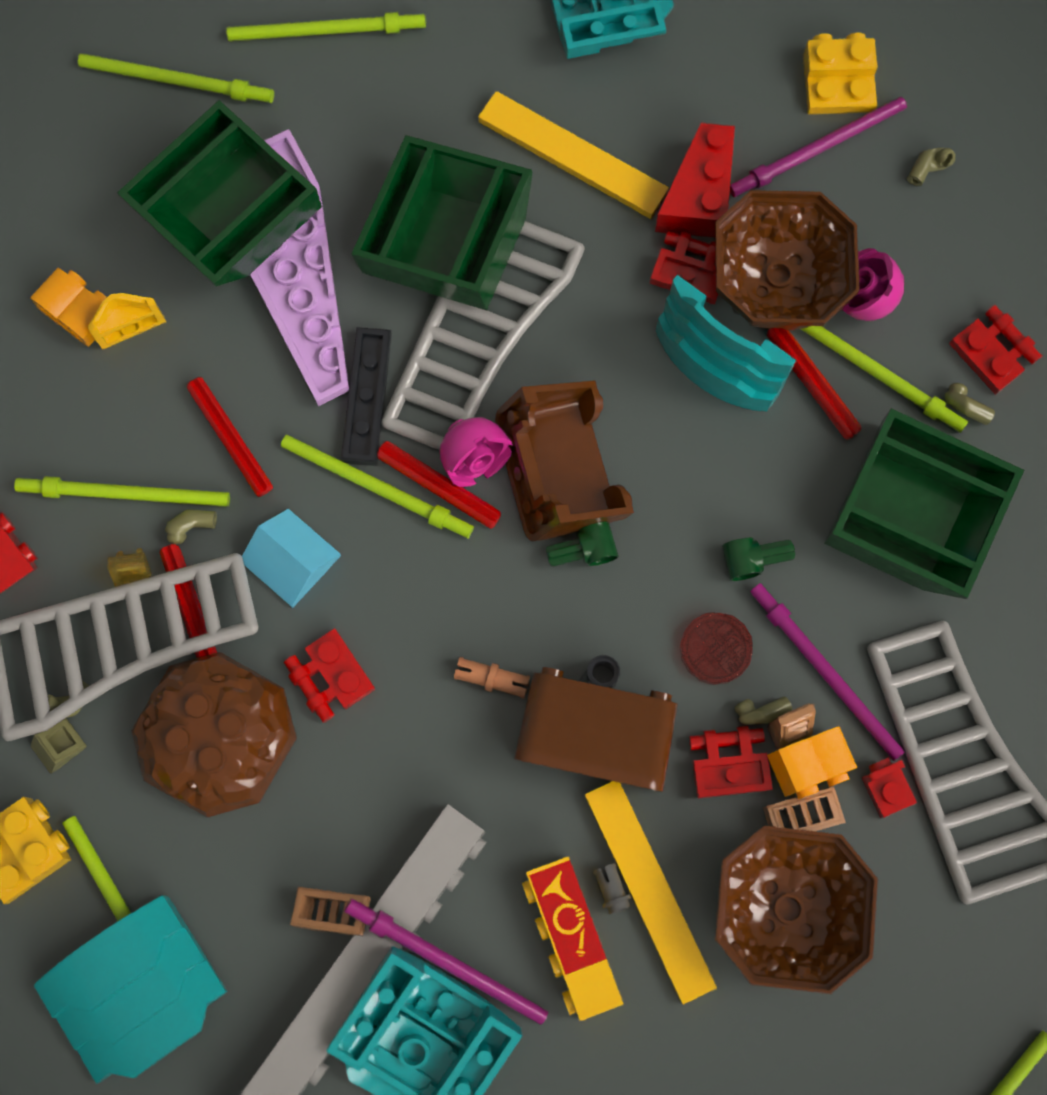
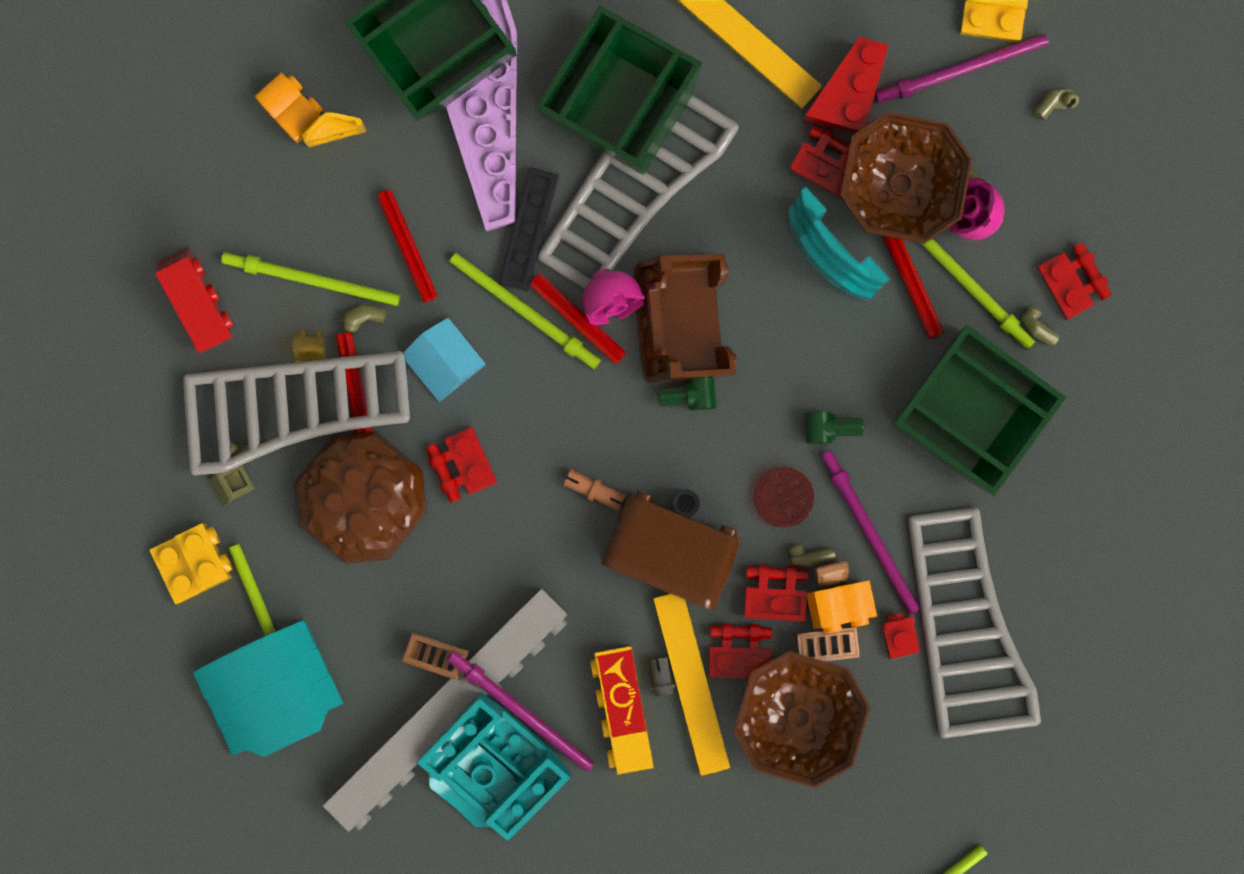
camera: 10 degrees right, 10 degrees up
none -> red plate [709,623,772,679]

